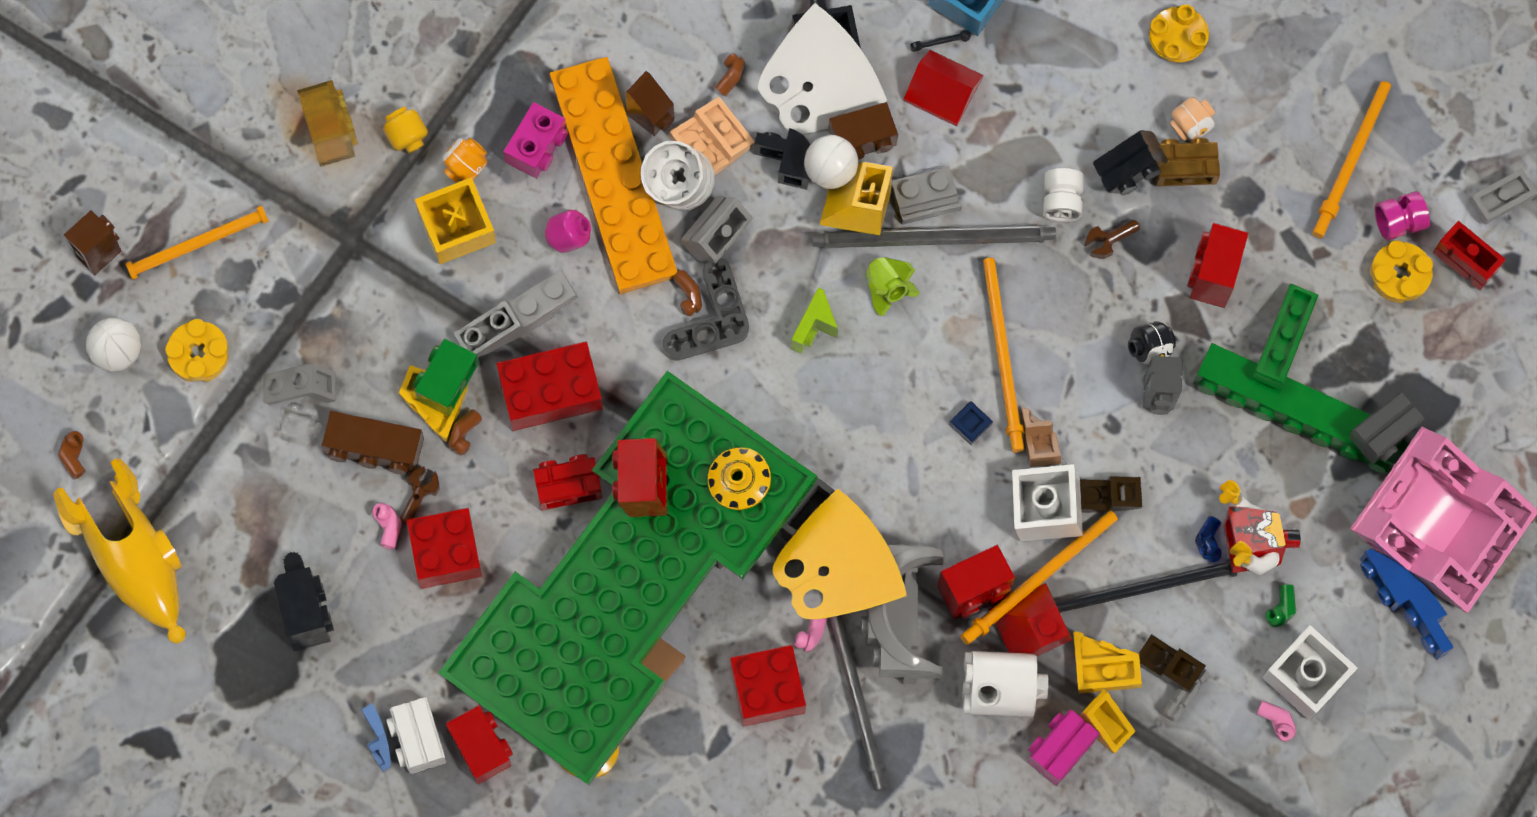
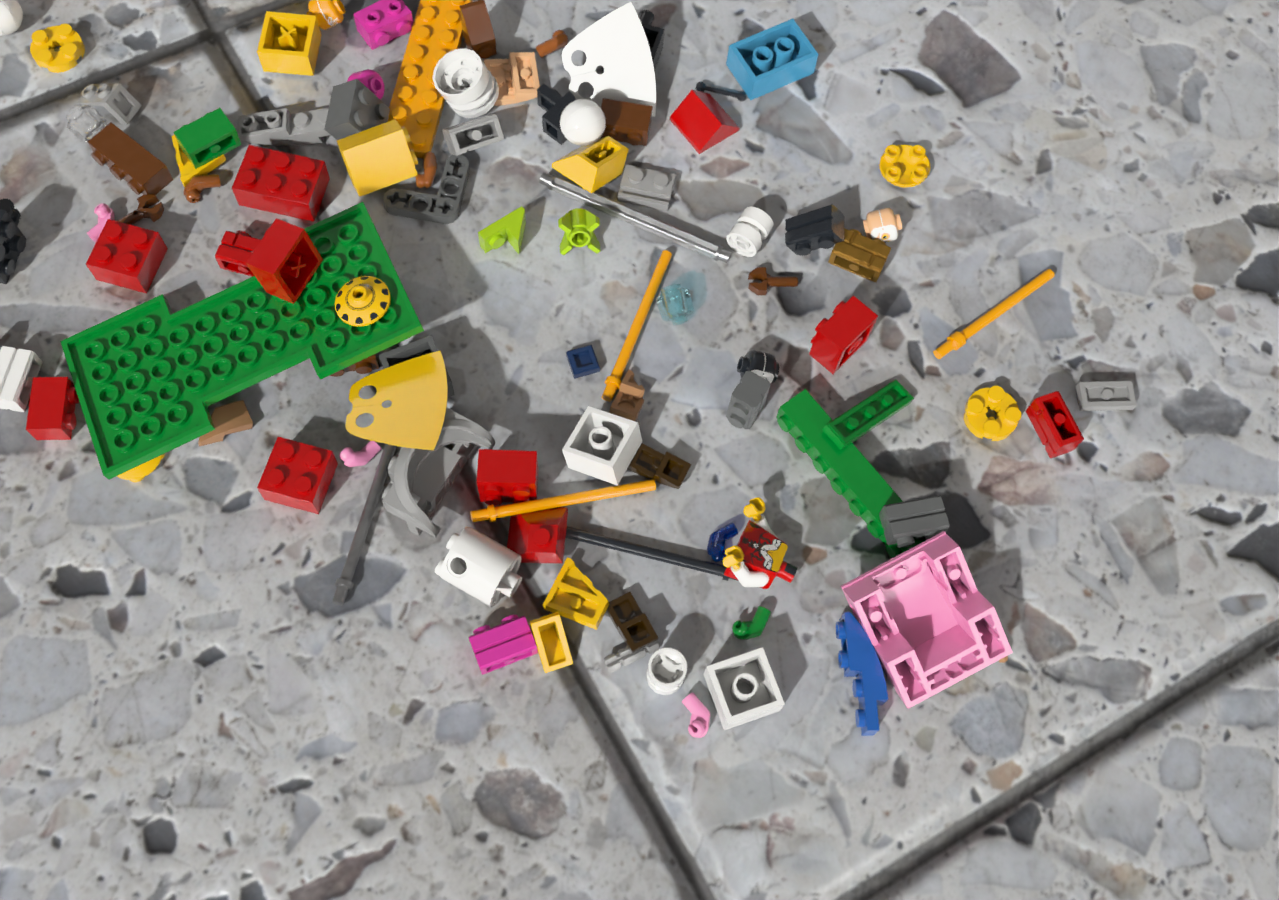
camera: 25 degrees right, 5 degrees down
dark pink wheel [1374,191,1430,241] -> none
none -> dark grey brick [324,79,390,140]
none -> yellow brick [336,119,418,197]
none -> white wheel [646,648,687,695]
none -> clear light blue head [656,284,694,326]

